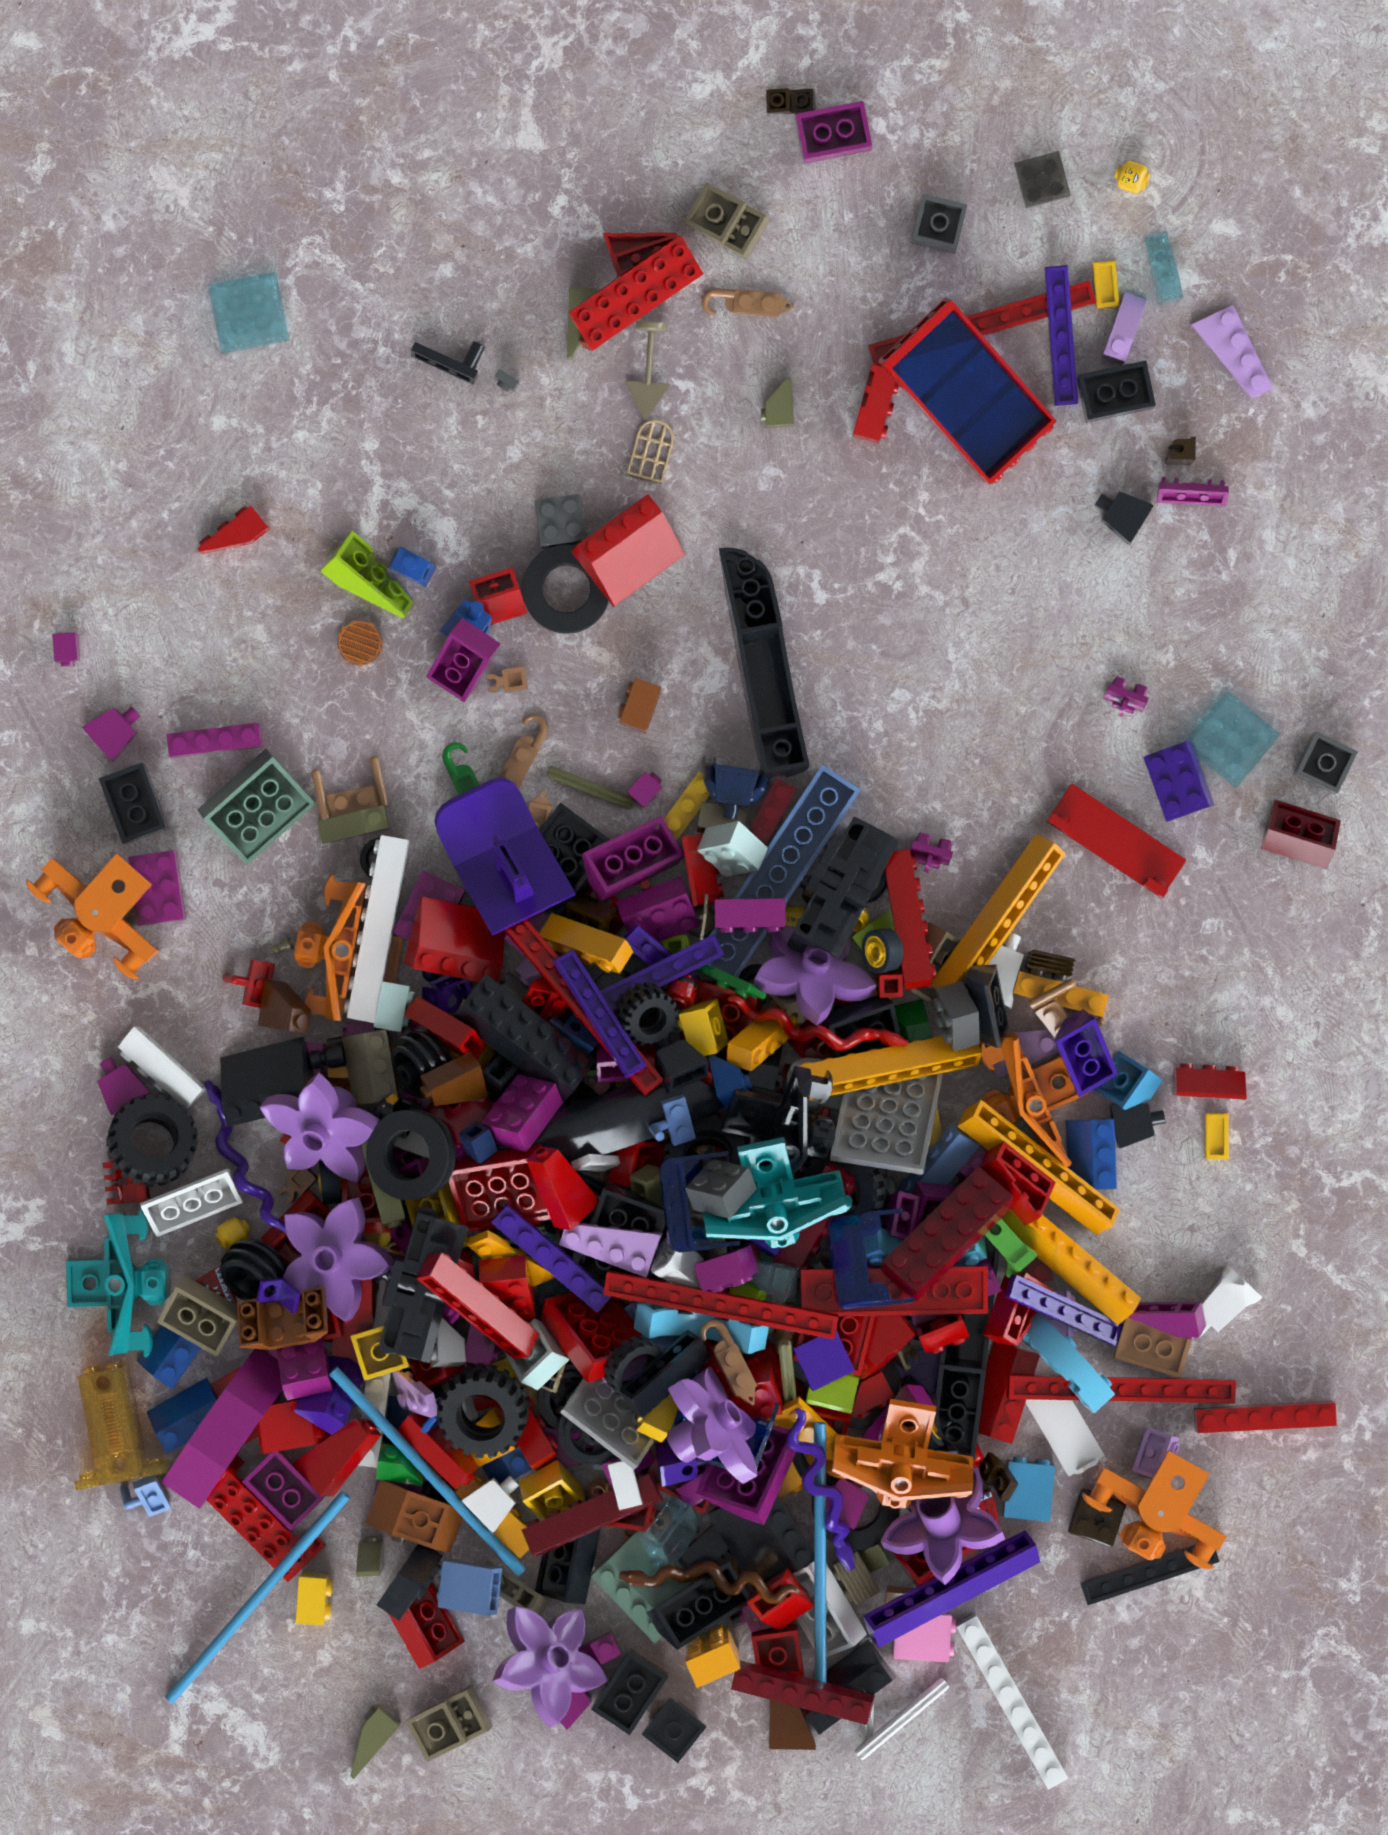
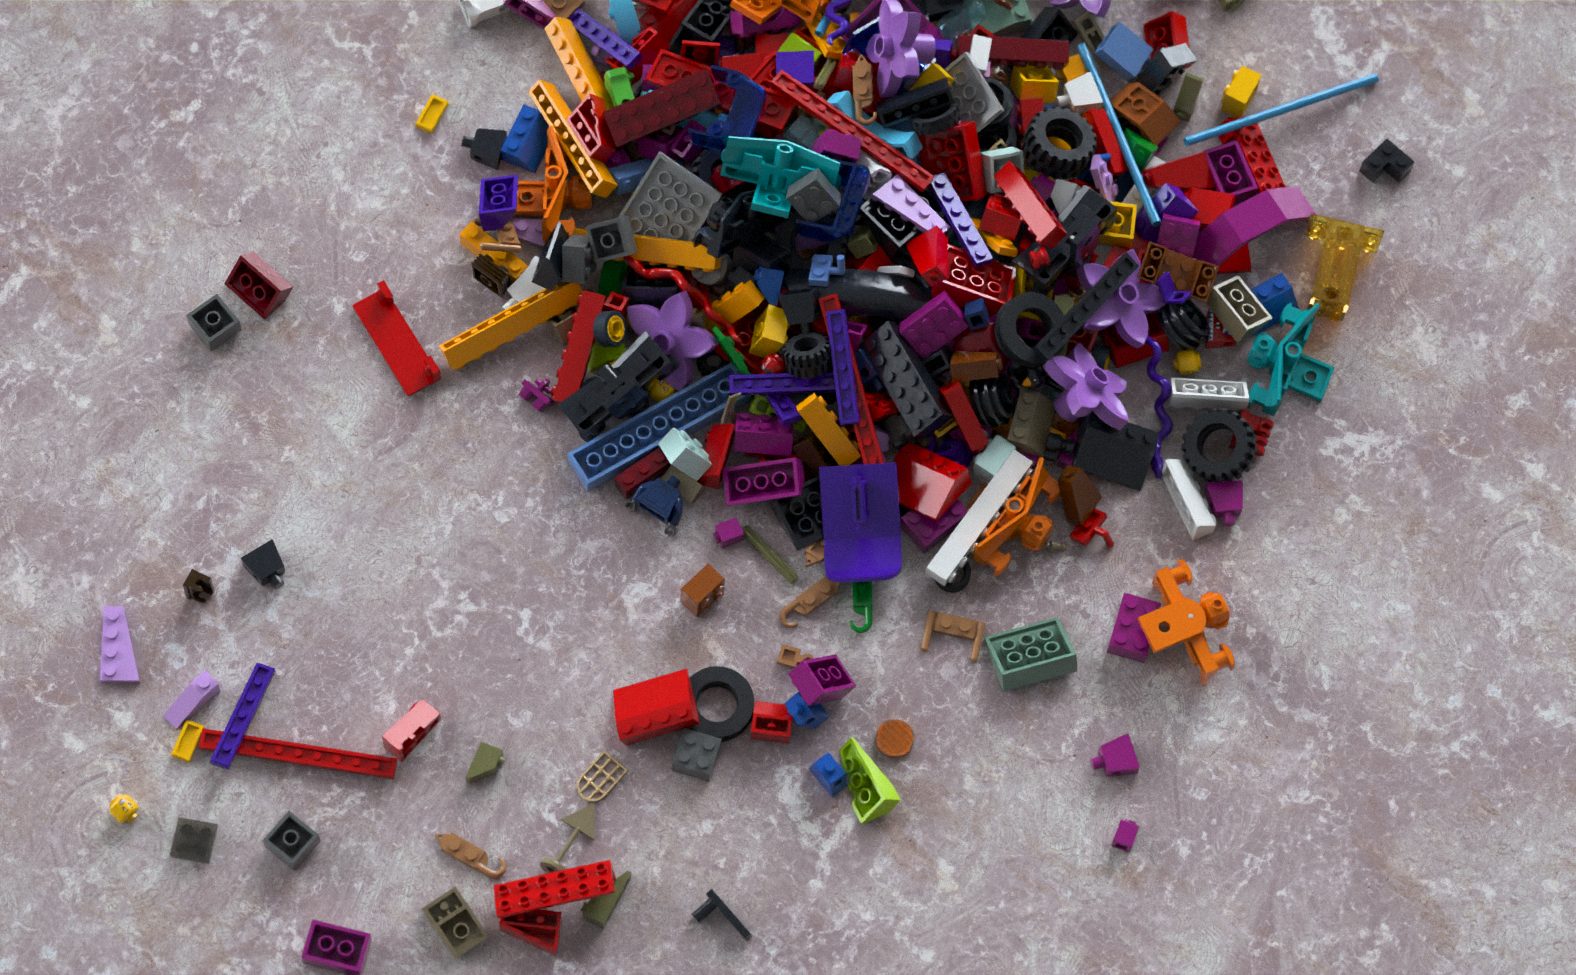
camera: 160 degrees left, 20 degrees down
black brick [99,763,169,845] -> none
medium blue plate [120,1475,171,1517] -> none
blue slope [147,1377,218,1454] -> none
magenta arch [166,723,263,758] -> none
red slope [197,506,270,554] -> none
medium nougat plate [277,1168,318,1204] -> none
olive slope [317,805,390,844] -> none
dark grey plate [495,369,520,392] -> none
yellow plate [664,772,710,841] -> none
magenta brick [715,898,785,933] -> none
black slope [719,548,810,779] -> none
clear blue window [878,297,1057,485] -> none
black brick [1076,360,1156,423] -> none
dark azure slope [1093,1051,1163,1110] -> none
magenta hips [1103,676,1149,717] -> none
dark purple brick [1143,740,1214,822] -> none
clear light blue slope [1144,233,1183,306] -> none
magenta plate [1157,477,1229,506] -> none
red slope [1172,1063,1247,1100] -> none
clear light blue plate [1186,691,1281,788] -> none
none -> dark grey brick [586,215,638,263]
none -> red wheel [1029,247,1050,270]
none -> black plate [1032,252,1139,363]
none -> black brick [1359,138,1415,183]

